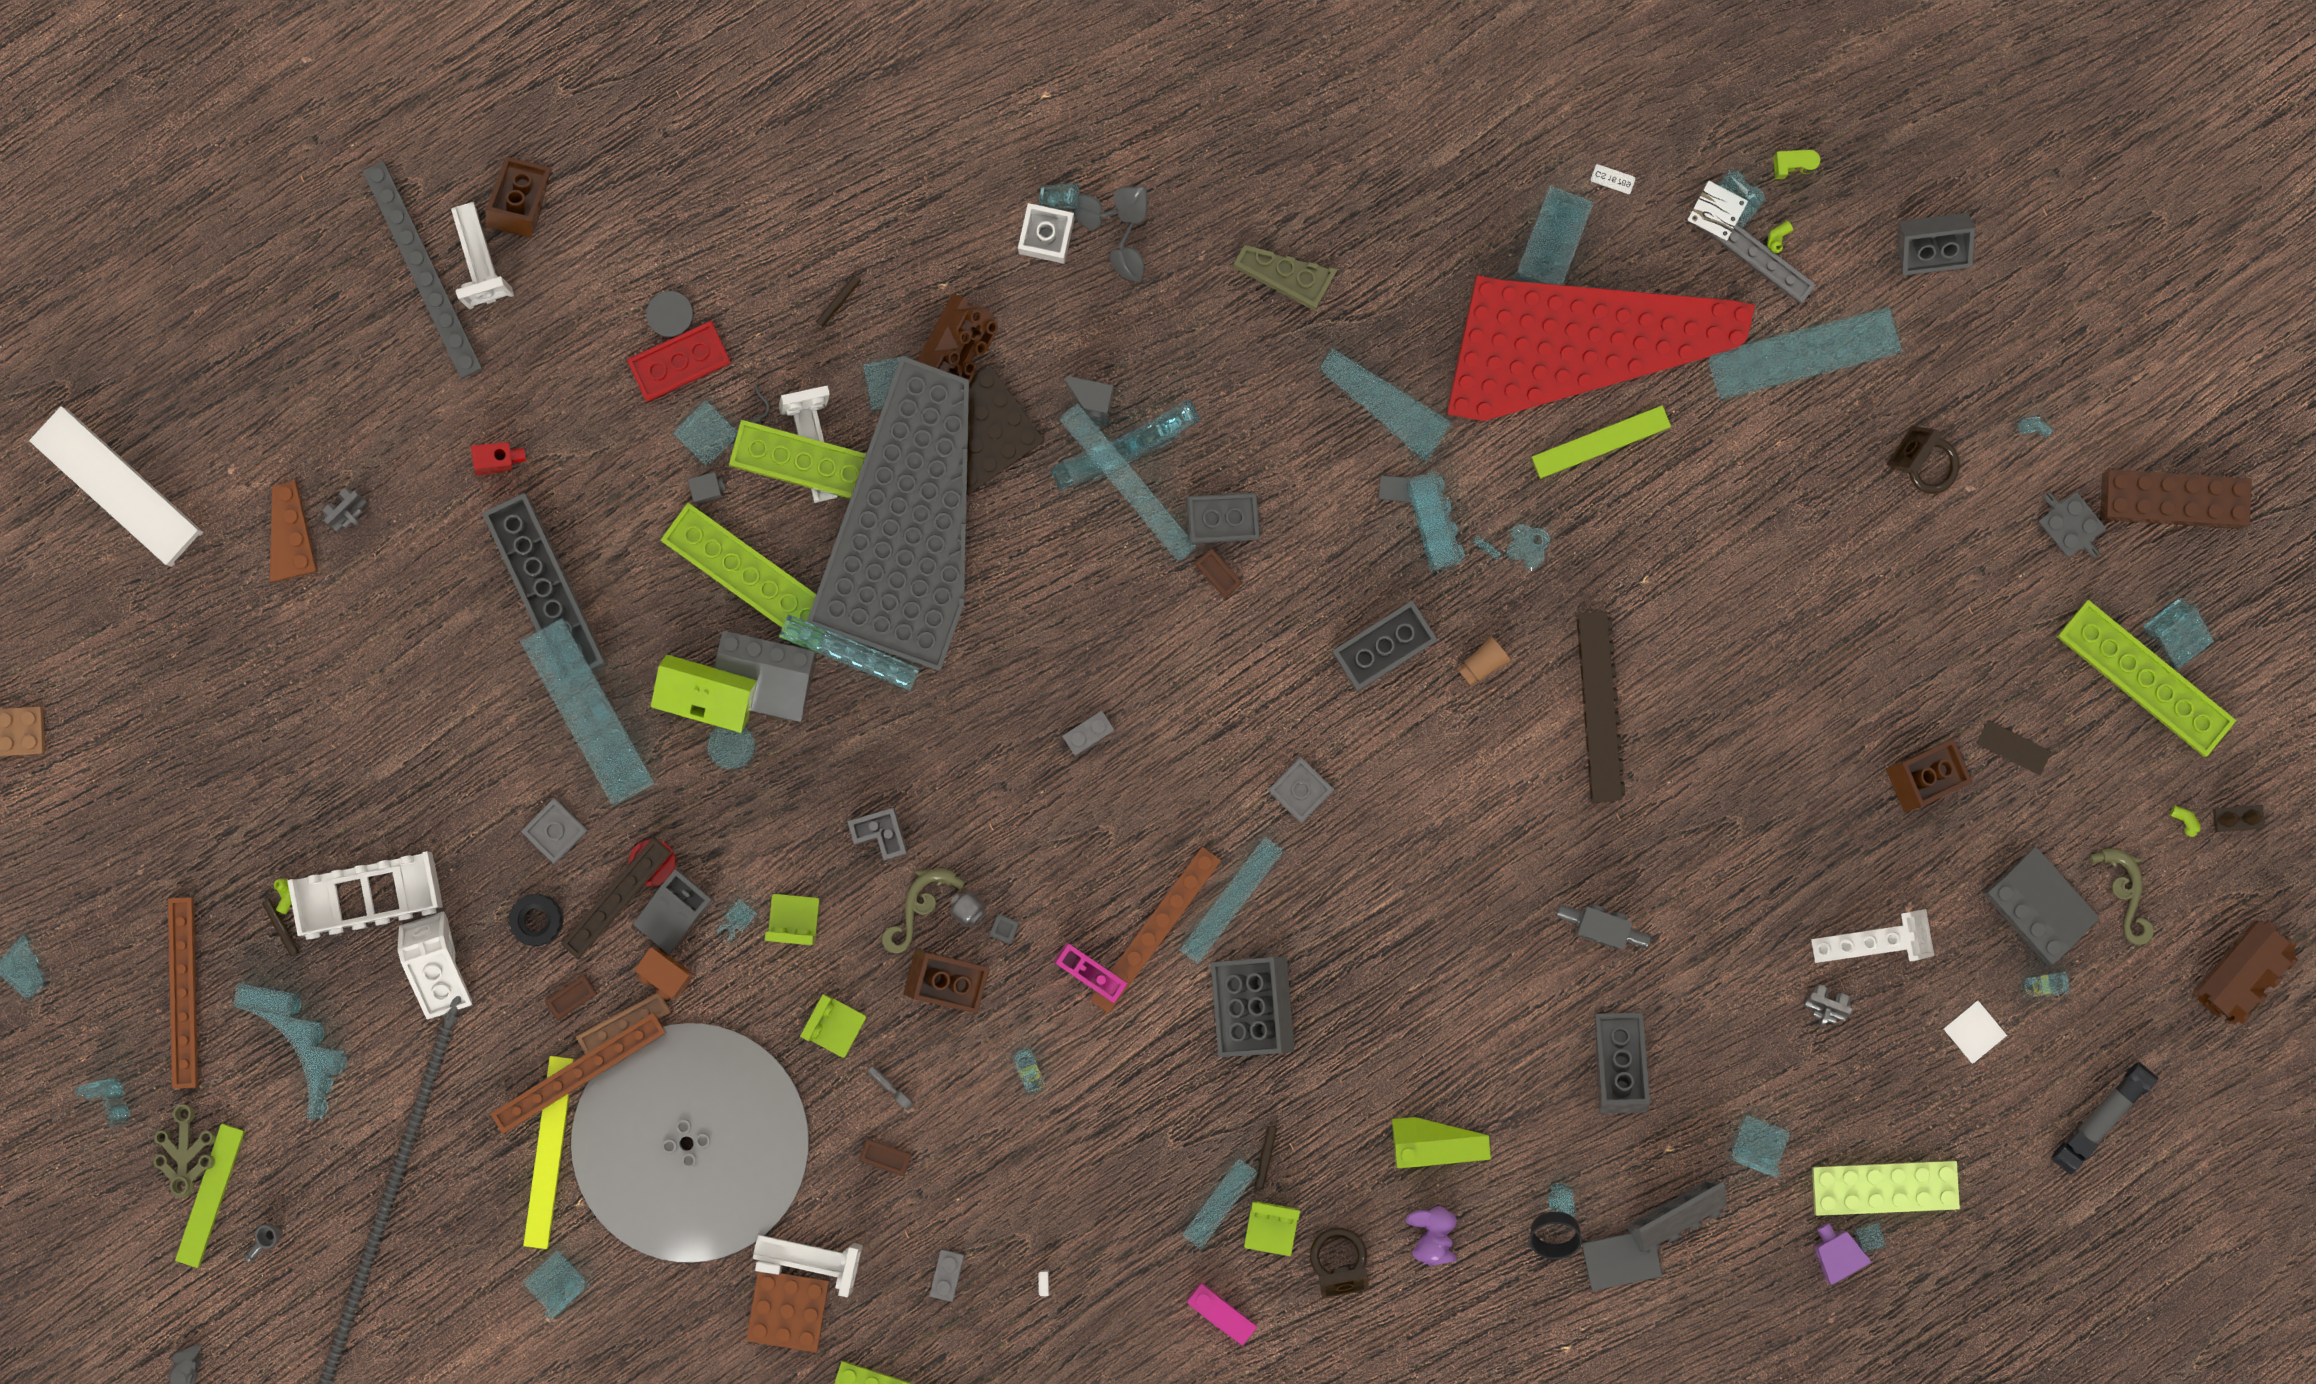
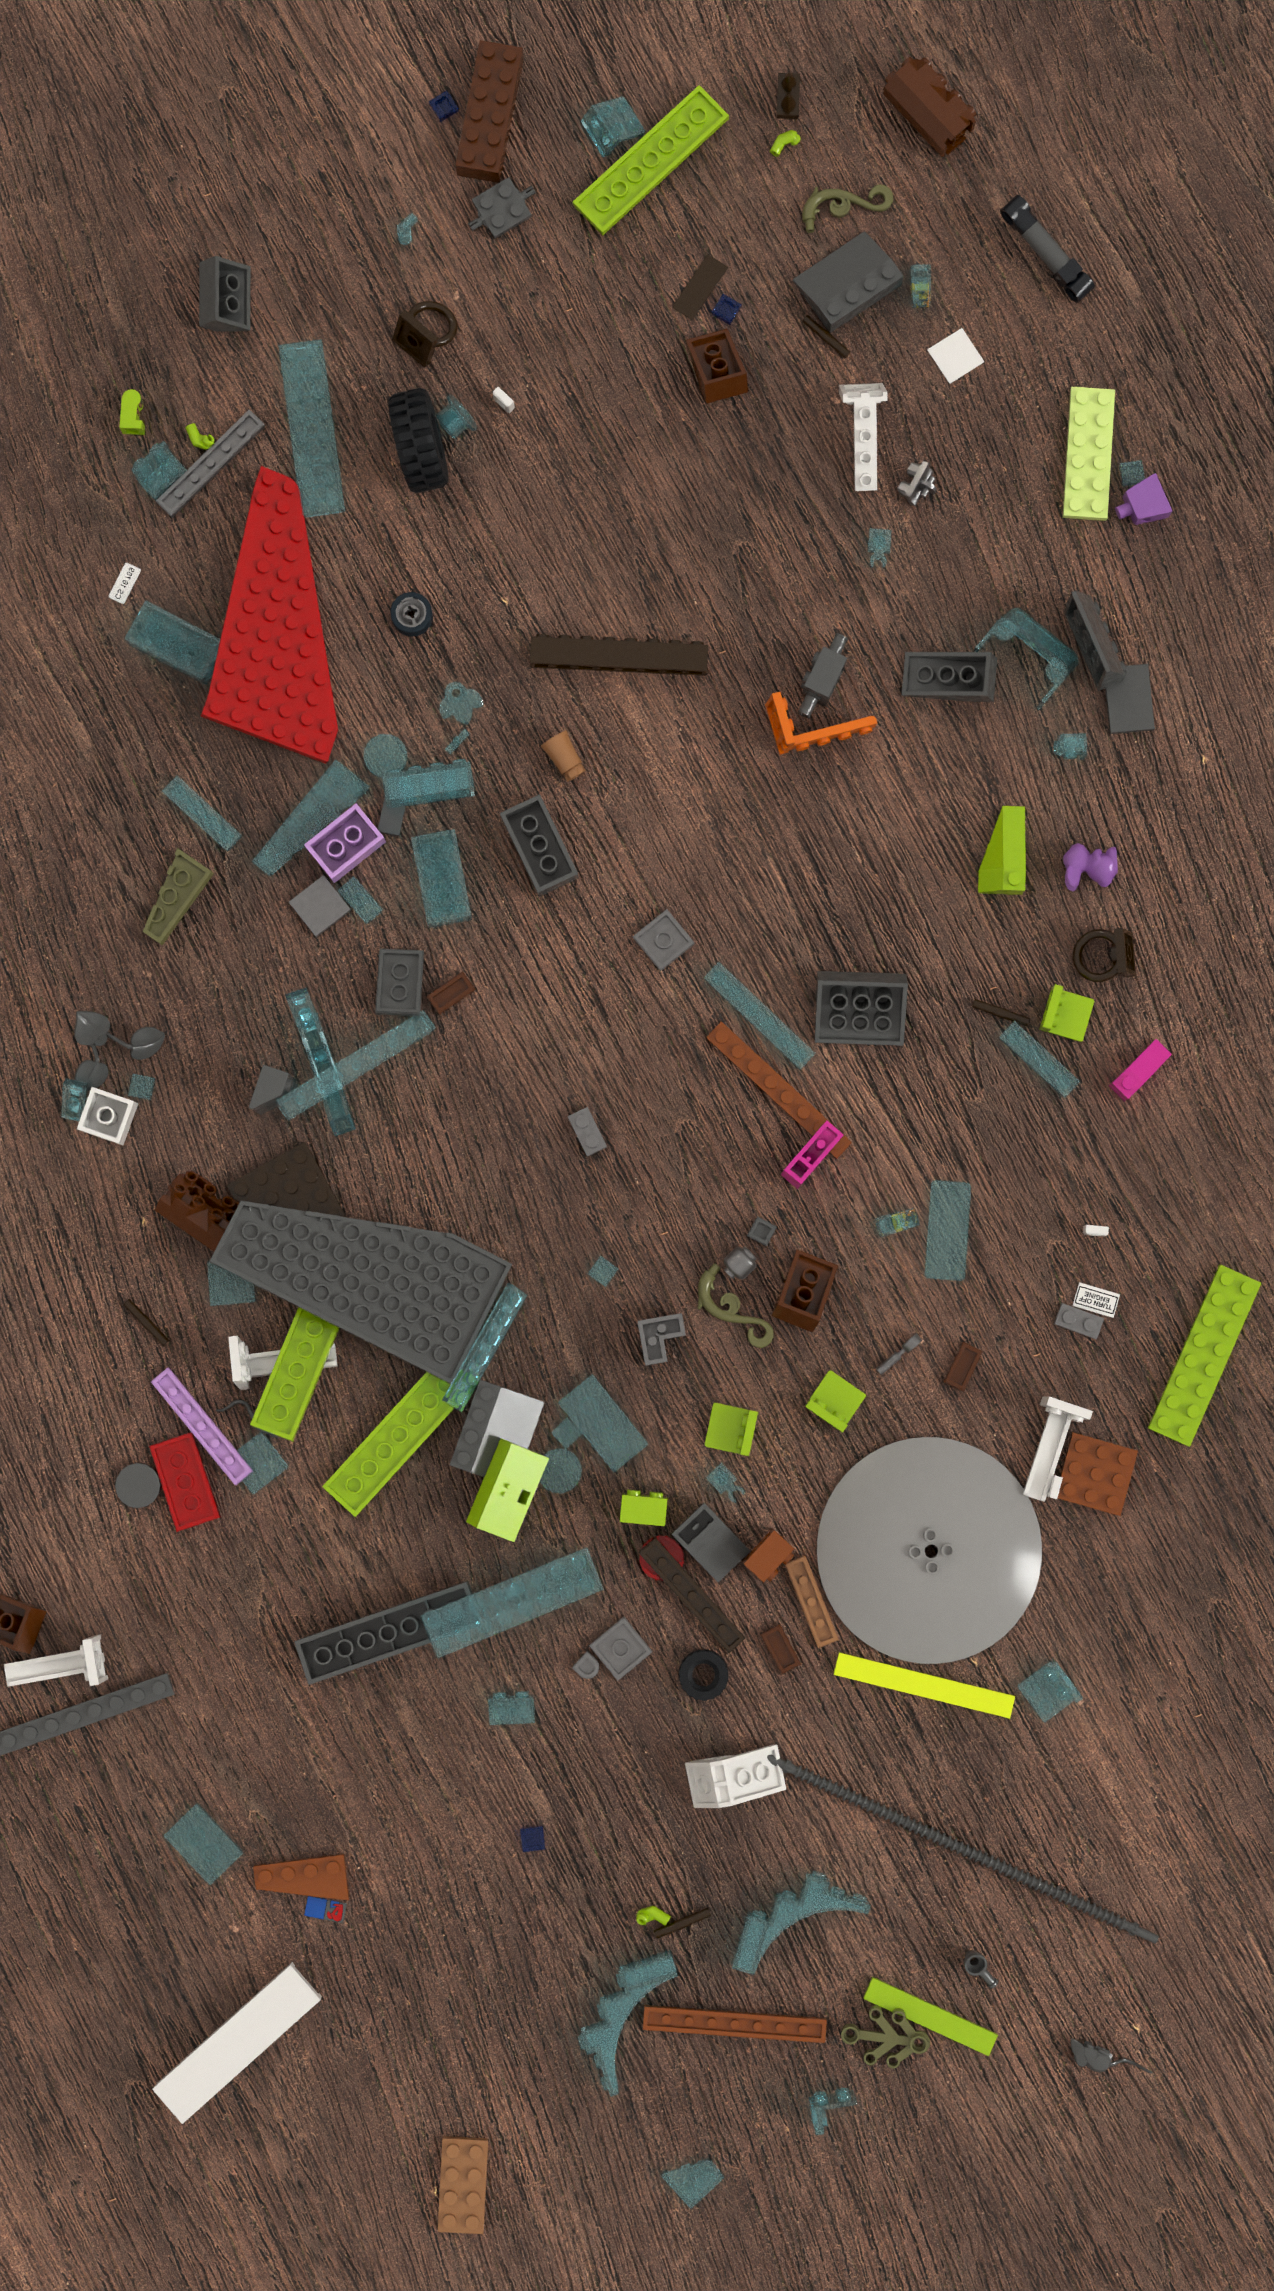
camera: 90 degrees left, 0 degrees up
white window [287,851,443,940] -> none
flat silver hips [322,488,368,532] -> none
red torso [471,442,526,476] -> none
dark orange plate [490,1013,667,1134] -> none
dark grey brick [688,472,726,505] -> none
black tyre [1529,1212,1582,1259] -> none
lime tile [1531,405,1671,479] -> none
white sticker [1688,181,1748,241] -> none
clear light blue bracket [1728,1115,1790,1179] -> none
none -> clear light blue tile [128,1074,156,1100]
none -> lavender tile [151,1367,253,1485]
none -> clear light blue plate [162,776,242,852]
none -> clear light blue tile [164,1803,244,1885]
none -> flat silver tile [289,875,351,938]
none -> lavender brick [304,803,386,883]
none -> sticker [304,1896,347,1923]
none -> clear light blue plate [337,876,383,925]
none -> clear light blue tile [364,734,408,779]
none -> black tyre [388,388,449,493]
none -> wheel [390,592,433,637]
none -> clear light blue brick [411,829,473,928]
none -> clear blue tile [428,90,459,122]
none -> clear light blue piece [436,394,477,439]
none -> clear light blue bracket [488,1691,535,1725]
none -> white tile [493,387,515,414]
none -> clear blue tile [520,1826,546,1852]
none -> clear light blue tile [551,1417,583,1449]
none -> clear light blue tile [557,1374,649,1472]
none -> flat silver tile [572,1651,599,1679]
none -> clear light blue arch [578,1950,678,2097]
none -> clear light blue tile [588,1256,618,1287]
none -> lime brick [620,1489,668,1526]
none -> clear blue tile [712,294,742,325]
none -> orange bracket [765,692,877,755]
none -> dark brown piece [802,315,851,358]
none -> clear light blue plate [868,528,892,569]
none -> clear light blue piece [924,1180,971,1281]
none -> clear light blue windscreen [973,608,1078,711]
none -> white sticker [1073,1282,1120,1318]

